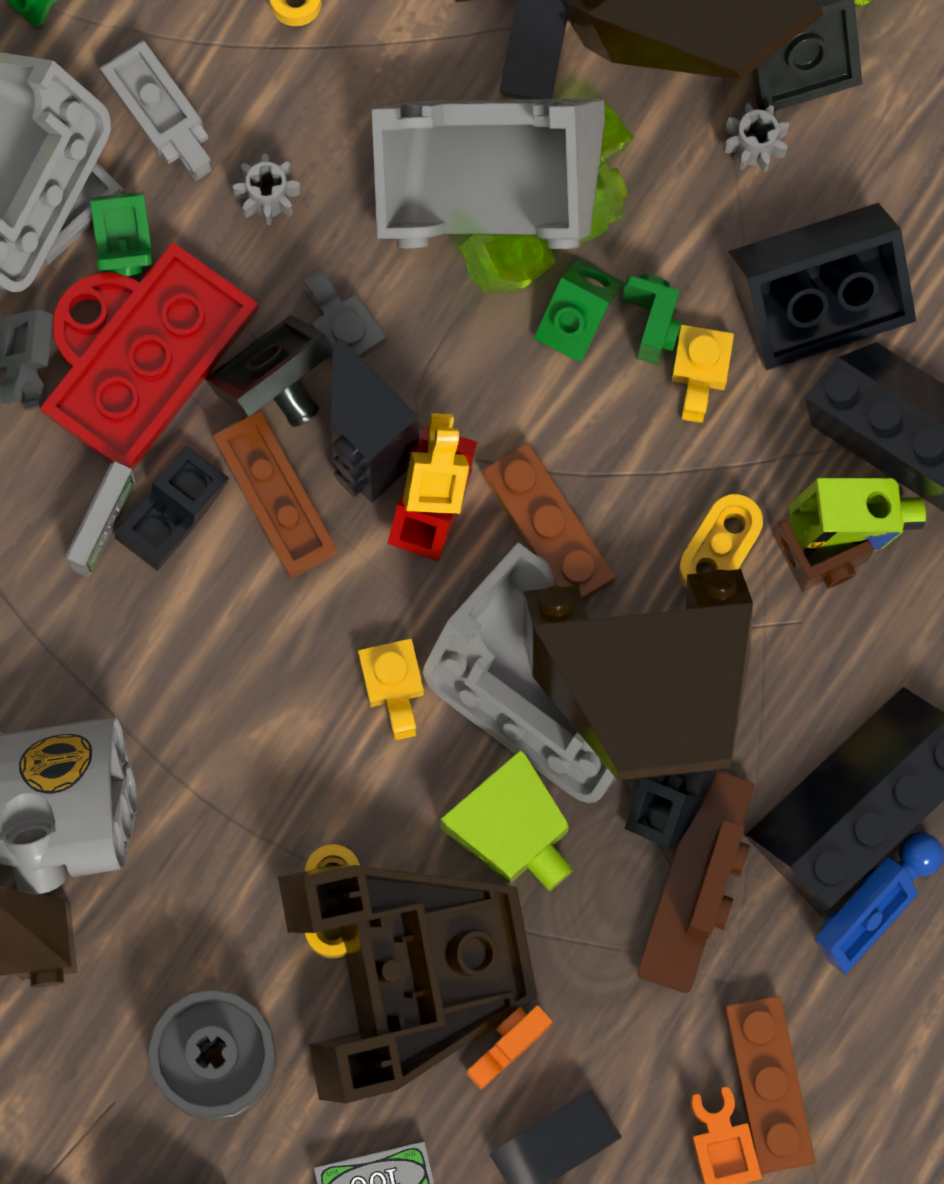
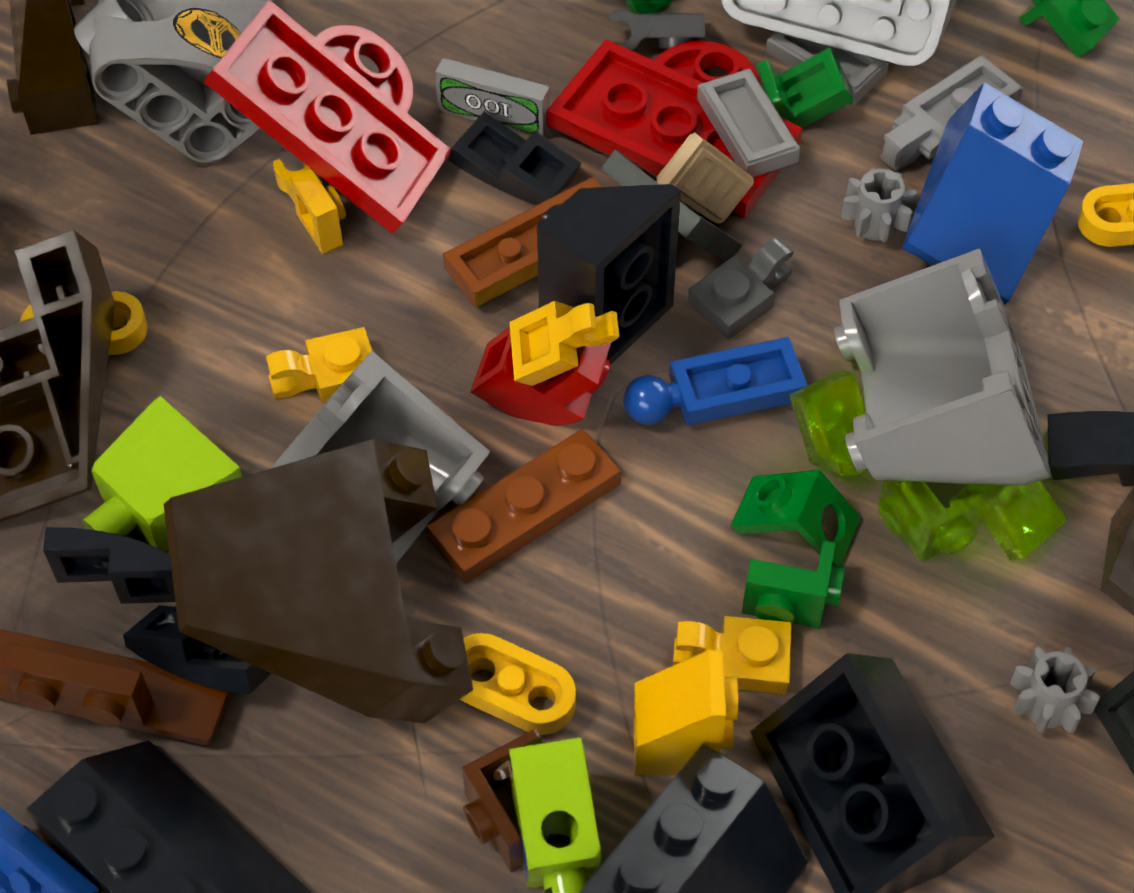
camera: 90 degrees right, 20 degrees down
none -> black slope [43,527,175,604]
none -> plate [203,0,451,234]
none -> yellow plate [273,159,346,254]
none -> blue plate [623,337,808,426]
none -> yellow slope [633,650,738,776]
none -> tan slope [656,132,754,224]
none -> light grey tile [697,69,800,177]
none -> blue slope [902,82,1083,305]

